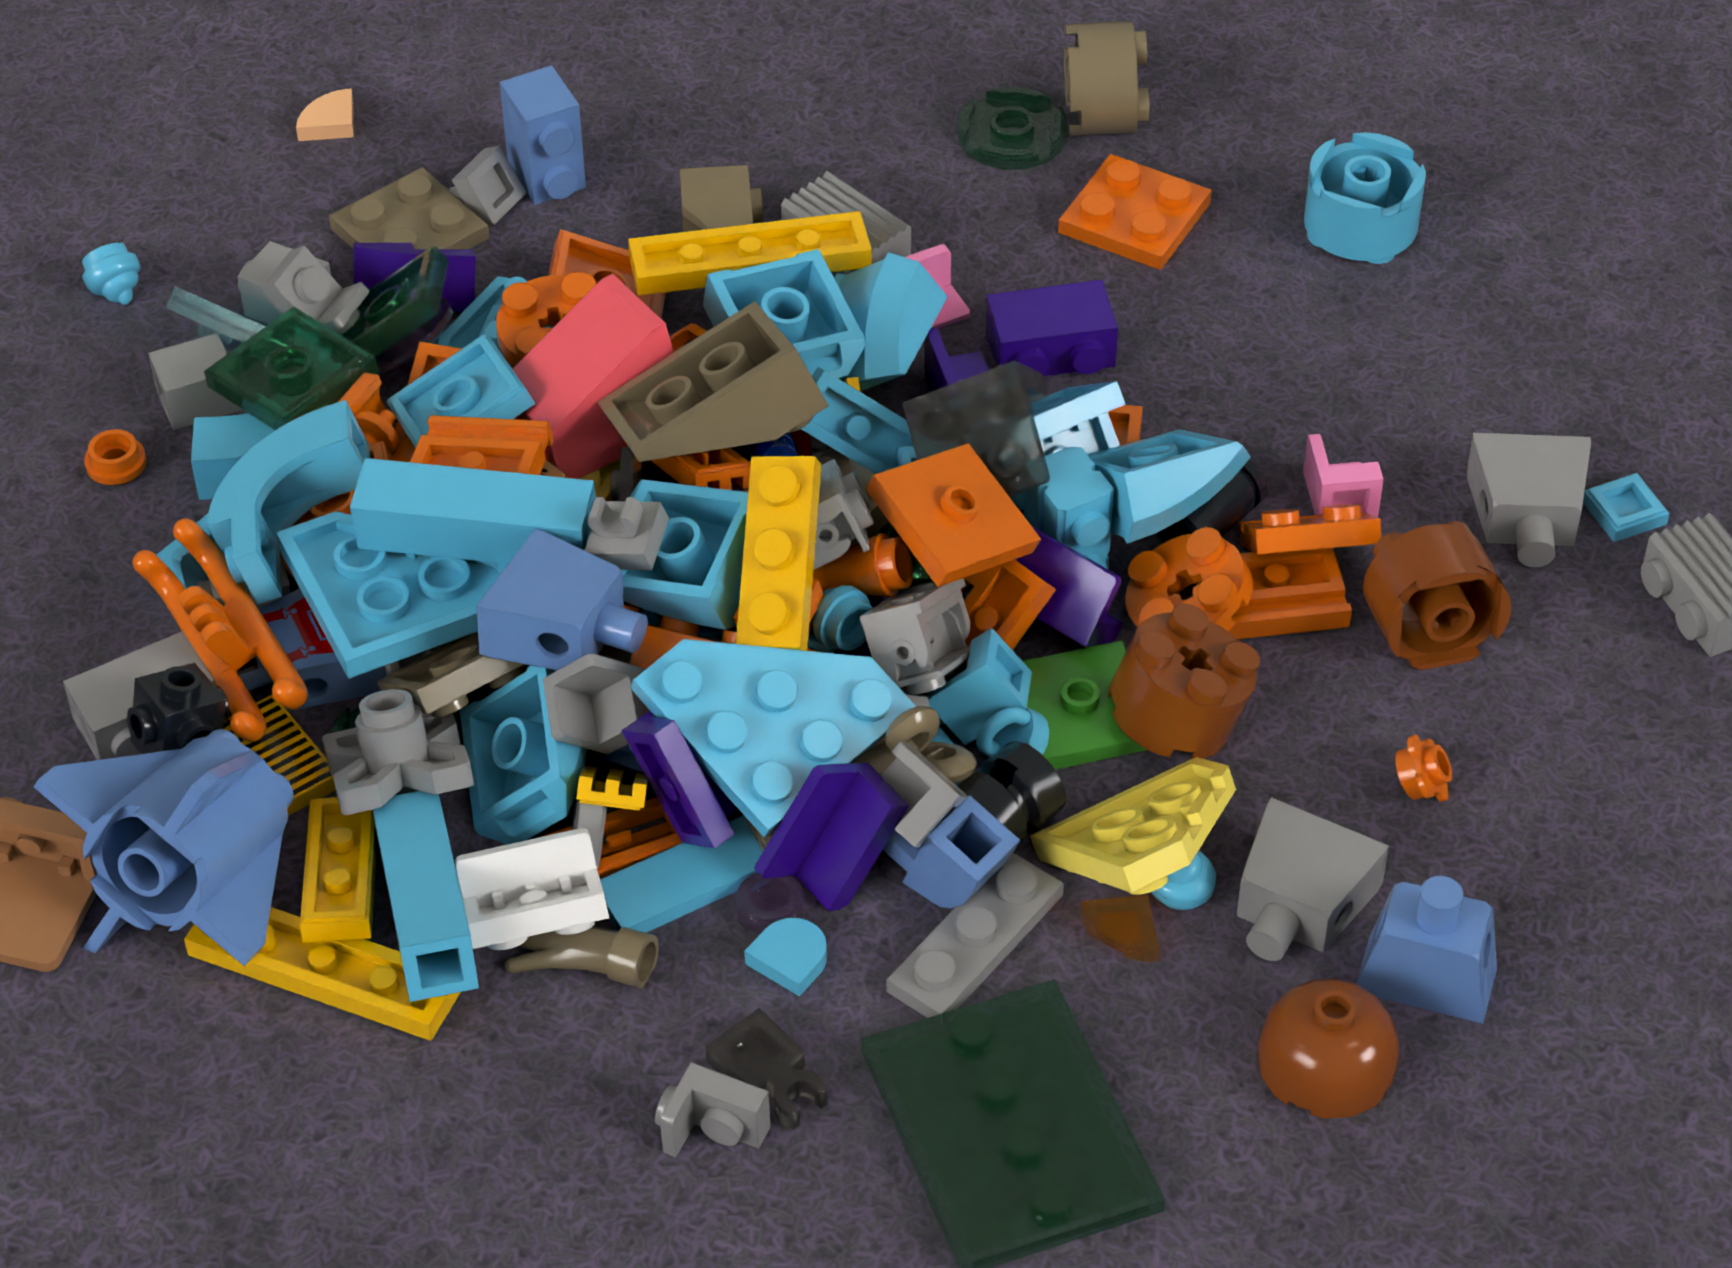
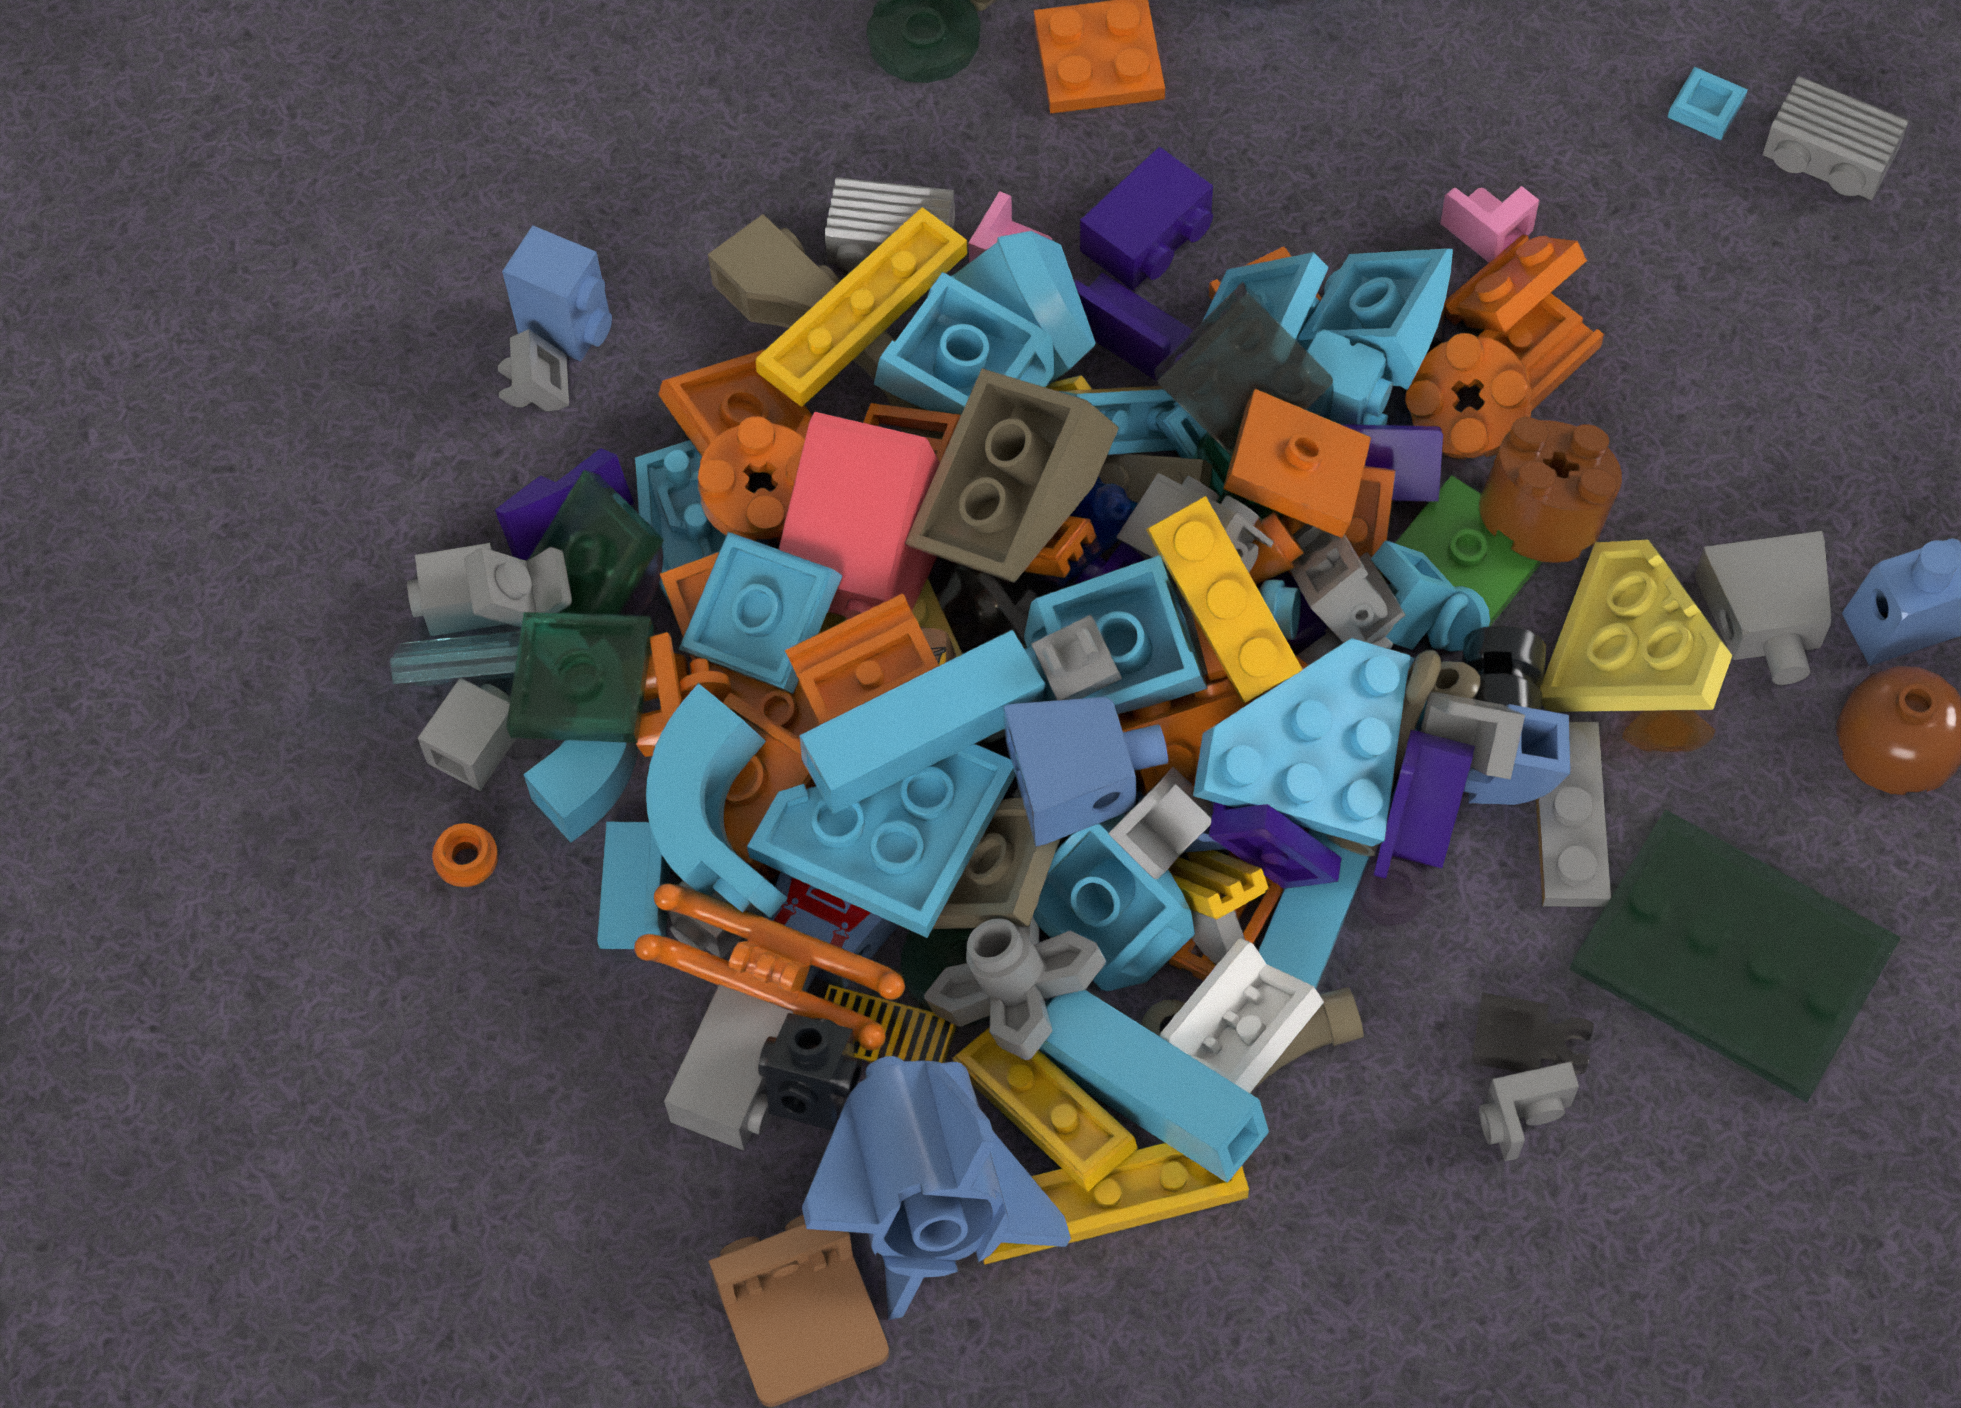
camera: 35 degrees left, 15 degrees up
medium azure plate [82,243,141,305] -> none
light nougat tile [296,88,354,141] -> none
dark tan plate [329,167,490,249] -> none
medium azure tile [744,918,827,997] -> none
dark orange brick [1363,521,1511,670] -> none
orange plate [1395,734,1452,802] -> none
light grey torso [1466,433,1591,567] -> none

